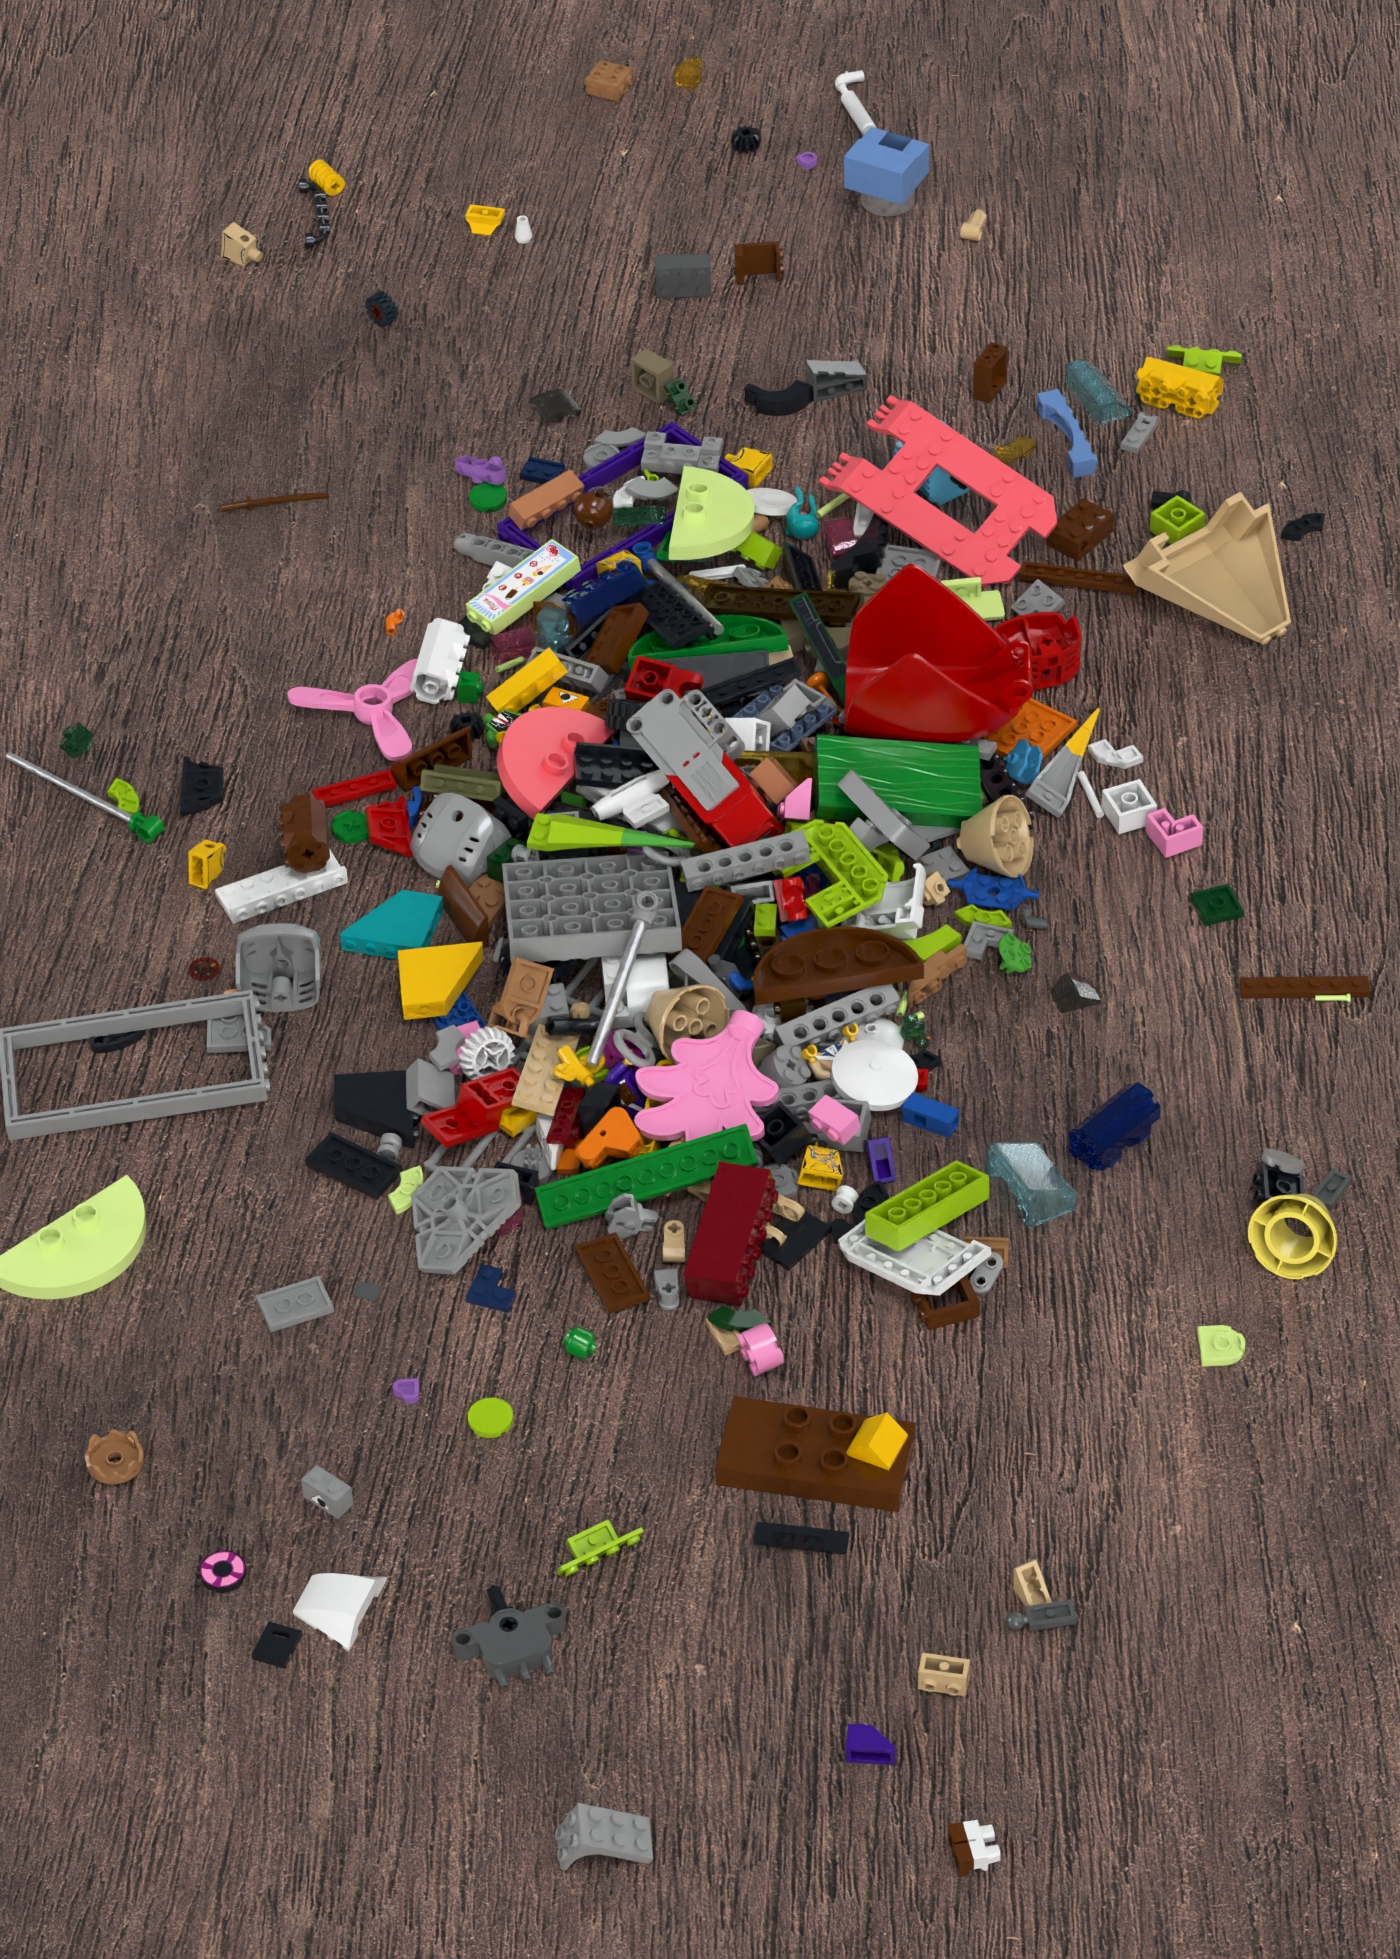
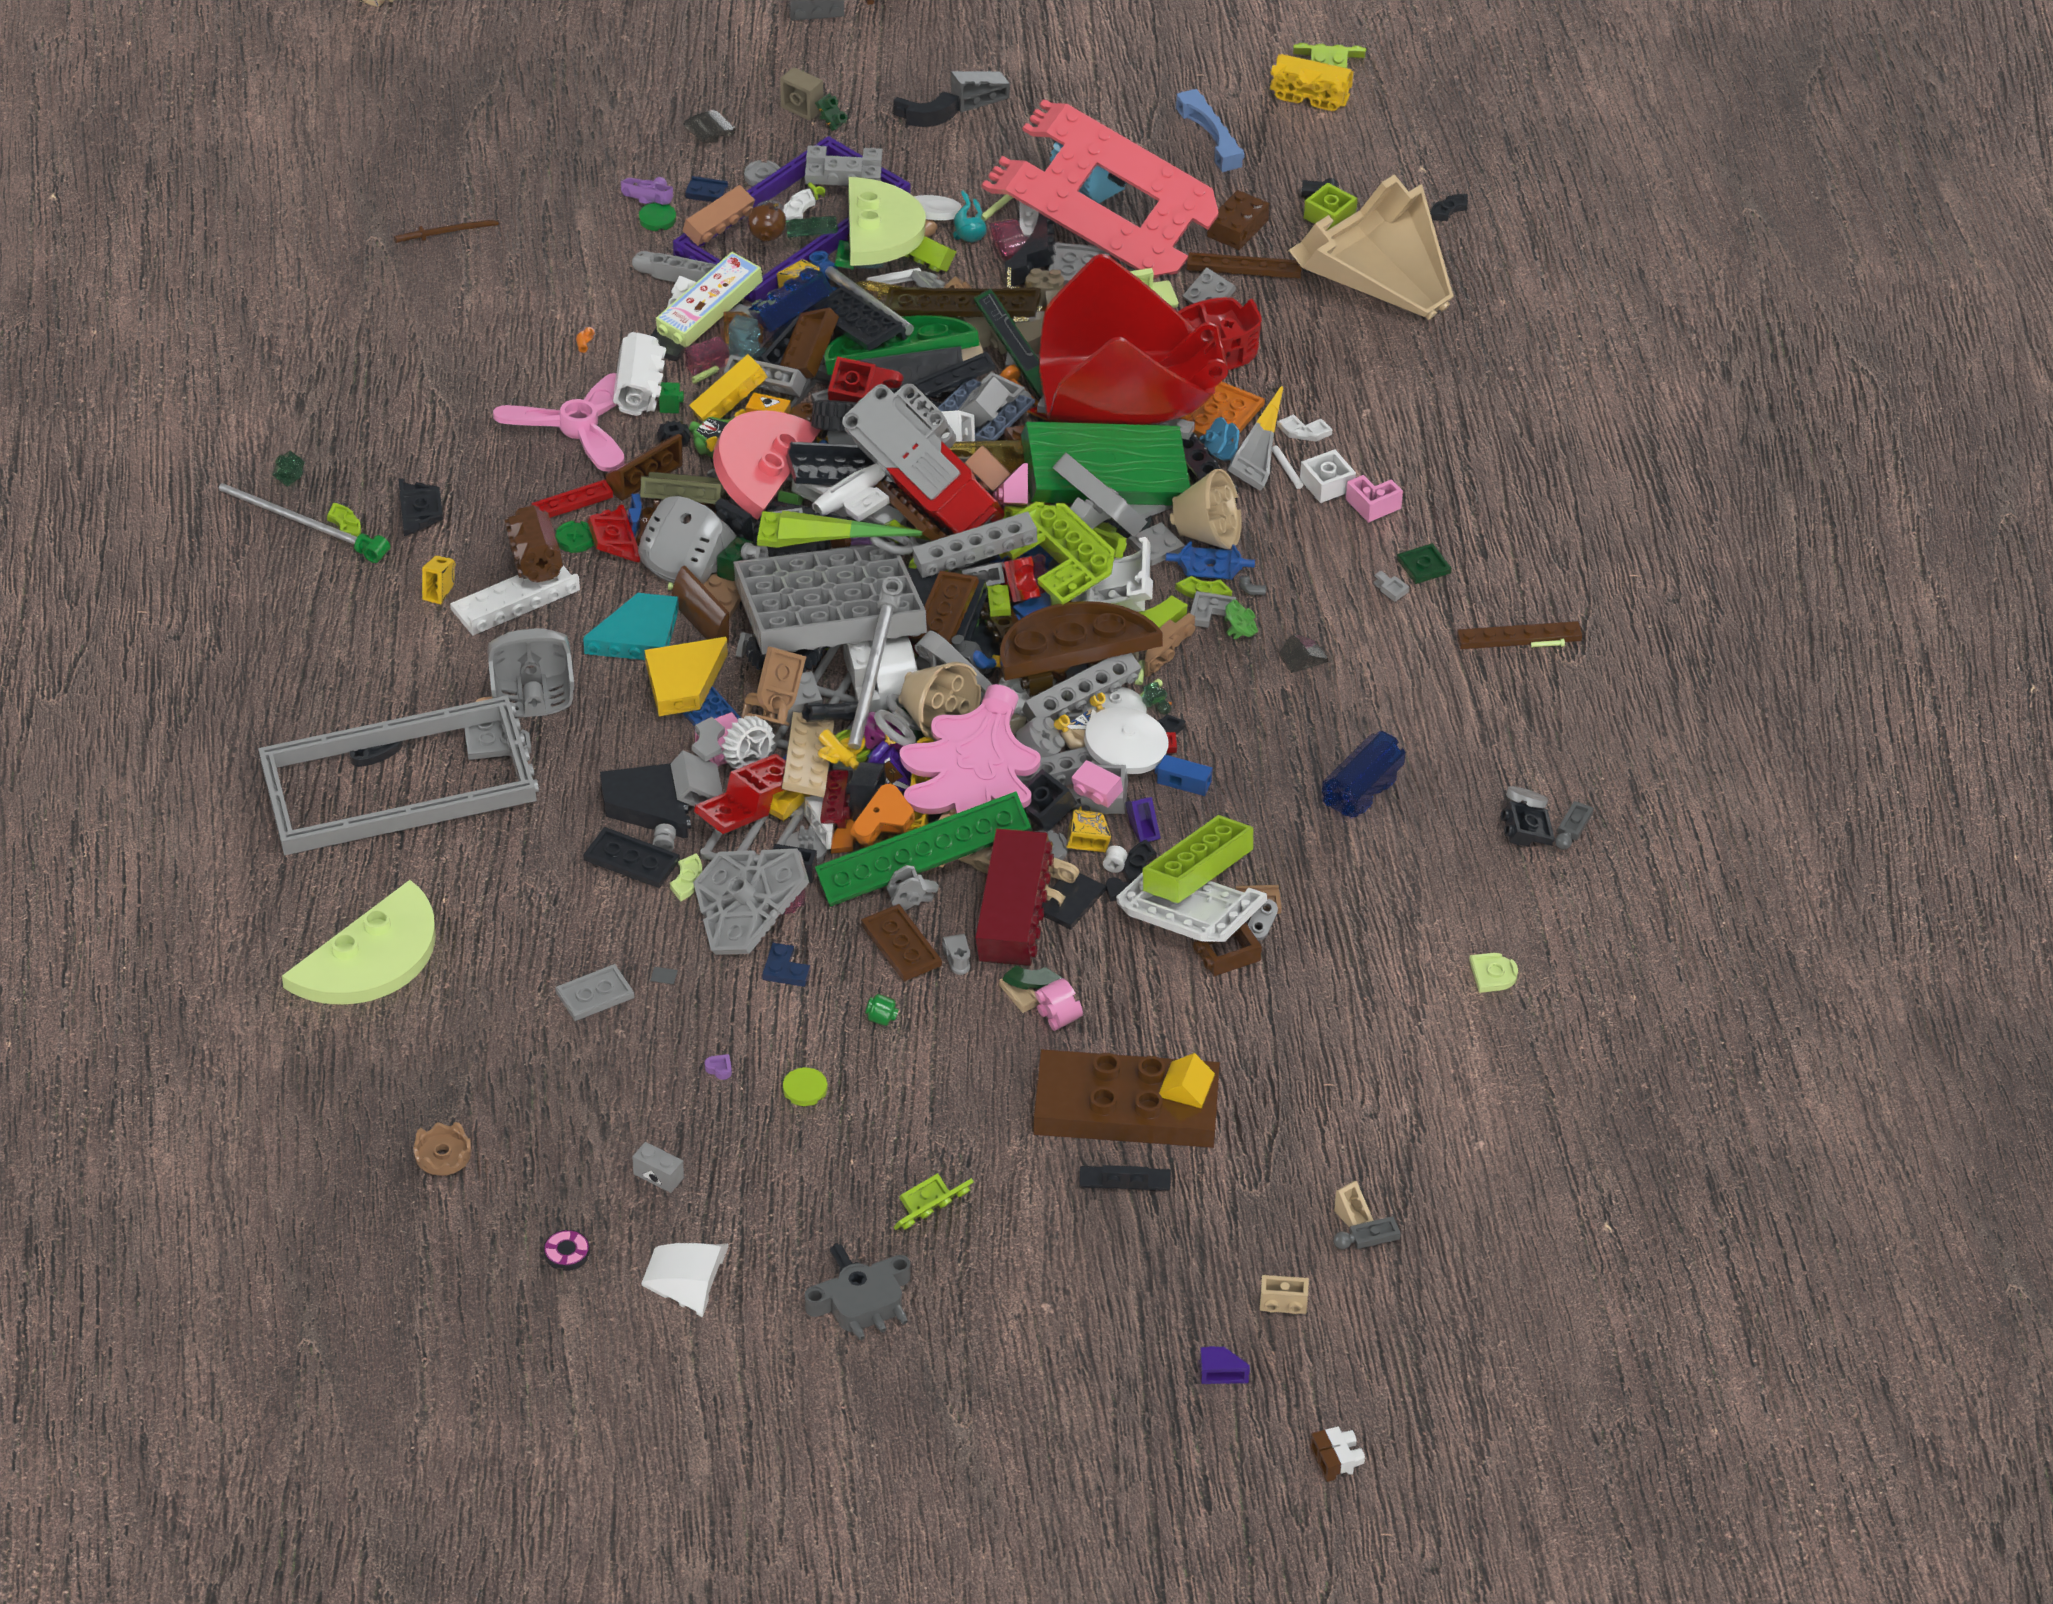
camera: 10 degrees left, 0 degrees up
piece [188,957,220,981] -> none
black piece [252,1622,302,1669] -> none
black wheel [365,291,399,327] -> none
light grey bracket [555,1803,653,1870] -> none
tan plate [570,1002,590,1018] -> none
light grey tile [594,427,647,447] -> none
light grey tile [625,476,679,501] -> none
tan piece [663,1220,685,1262] -> none
yellow torso [725,448,773,488] -> none
black slope [782,541,822,591] -> none
tan brick [923,871,950,906] -> none
reddish brown window [973,342,1008,404] -> none
clear light blue windscreen [986,1141,1078,1229] -> none
clear yellow tile [993,437,1036,464] -> none
clear light blue slope [1065,359,1133,425] -> none
light grey plate [1121,412,1159,454] -> none
light yellow cone [1248,1194,1337,1279] -> none
none -> light grey plate [1373,571,1409,602]

